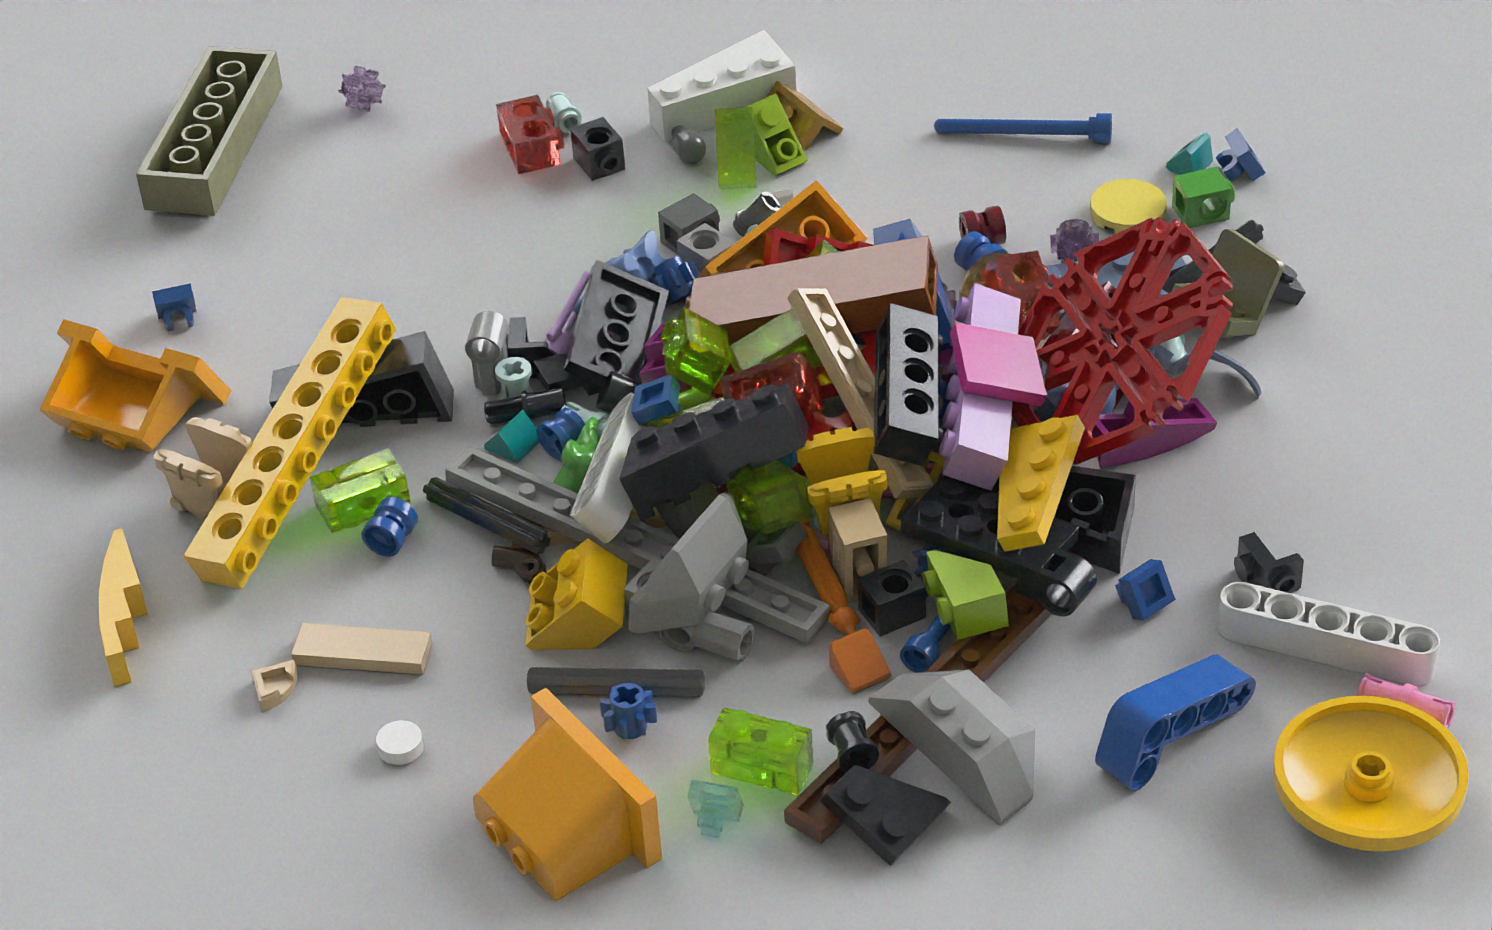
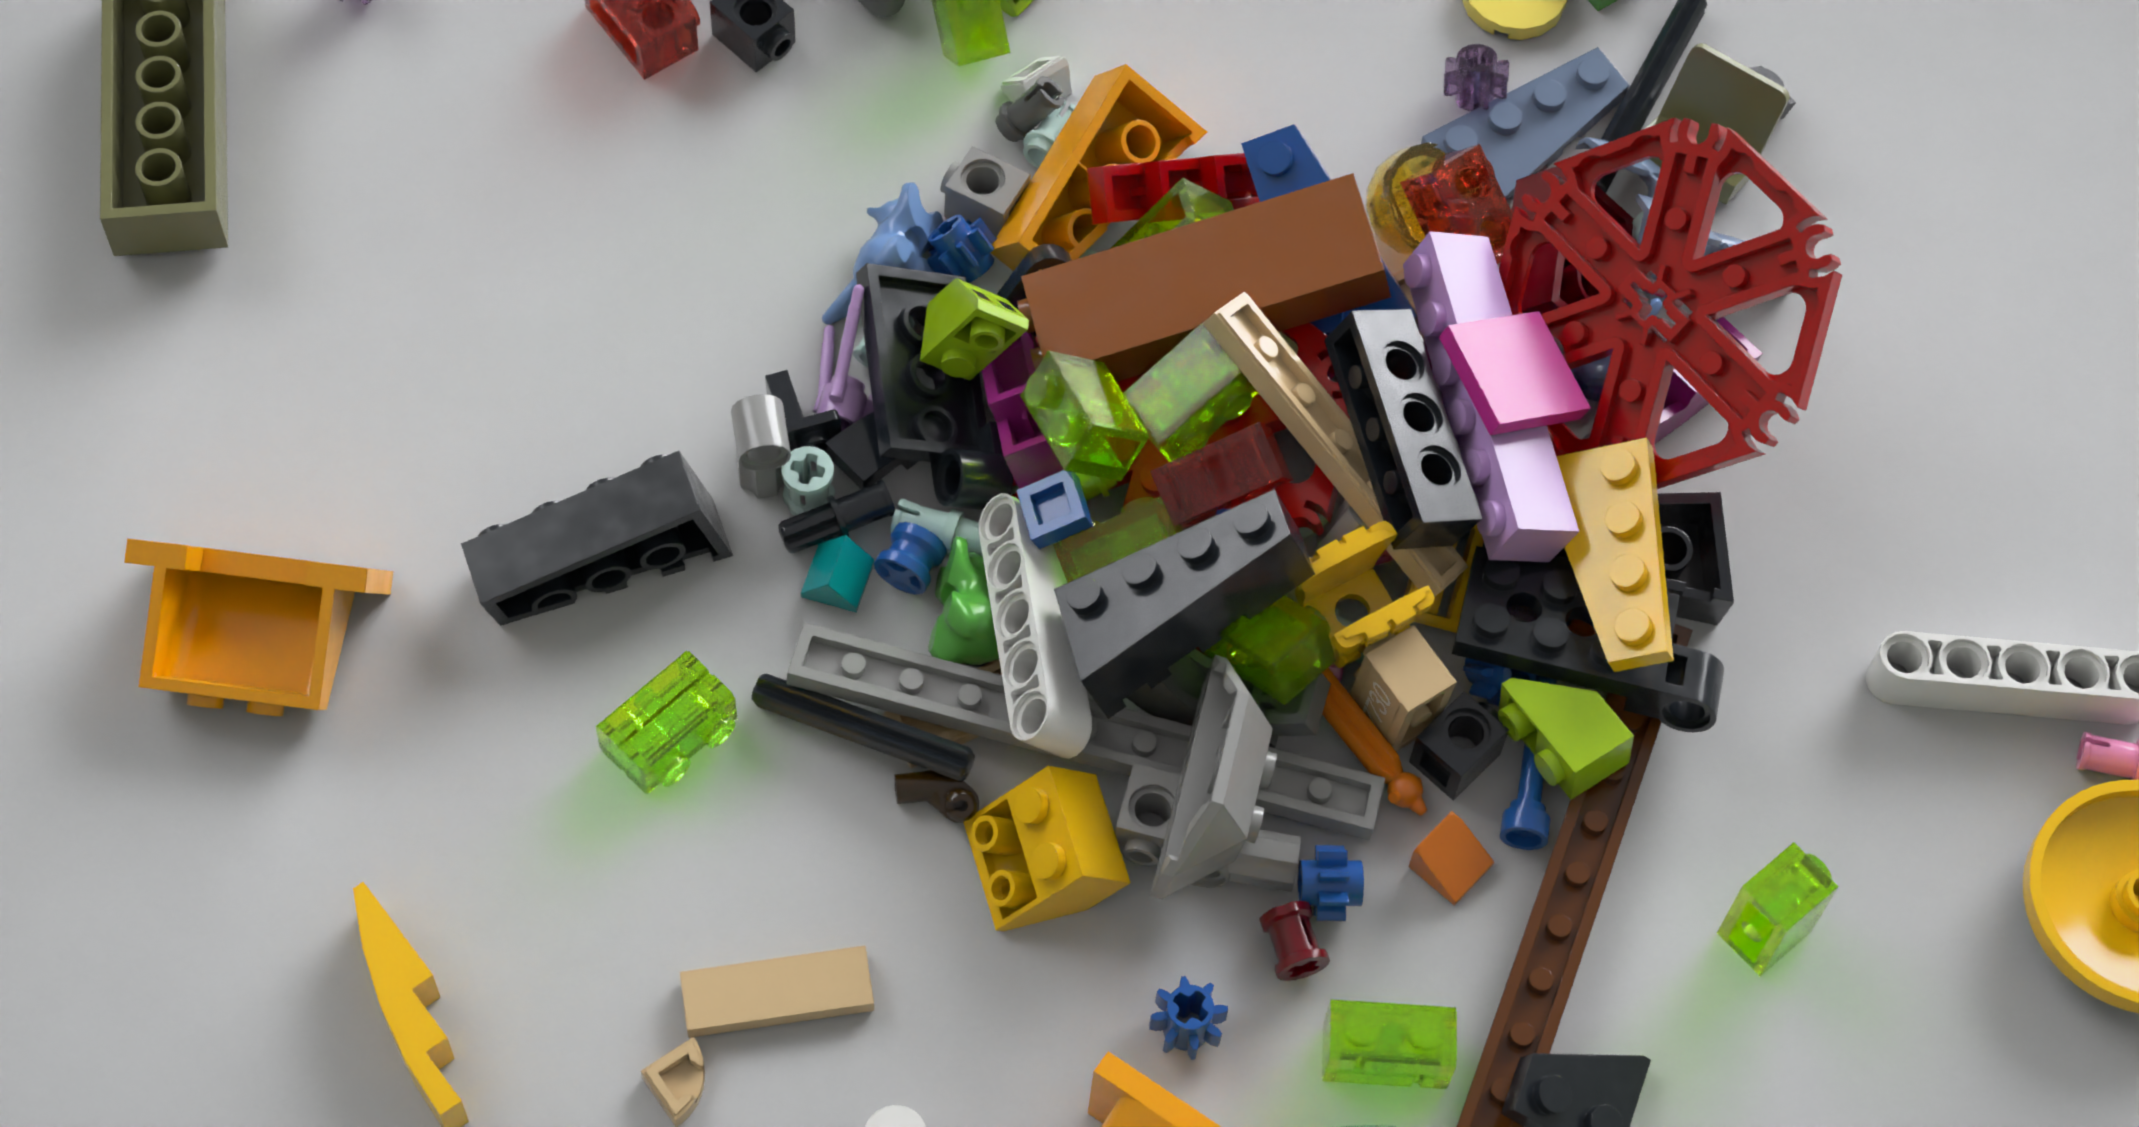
camera: 25 degrees left, 20 degrees up
blue tile [152,283,197,332] -> none
tan piece [153,417,252,521] -> none
yellow brick [183,297,397,589] -> none
blue wheel [361,497,418,557] -> none
dark grey axle [526,667,705,697] -> none
dark grey brick [658,193,720,255] -> none
black bush [826,711,879,773] -> none
light grey wedge [868,670,1035,825] -> none
blue wheel [954,231,1009,284] -> none
dark red wheel [959,205,1006,245] -> none
blue beam [1095,654,1256,791] -> none
blue tile [1115,559,1176,620] -> none
black bracket [1234,532,1304,593] -> none
none -> lime slope [920,278,1029,381]
none -> dark red bush [1259,901,1330,981]
none -> blue gear [1297,845,1364,921]
none -> clear neon green brick [1717,842,1839,976]

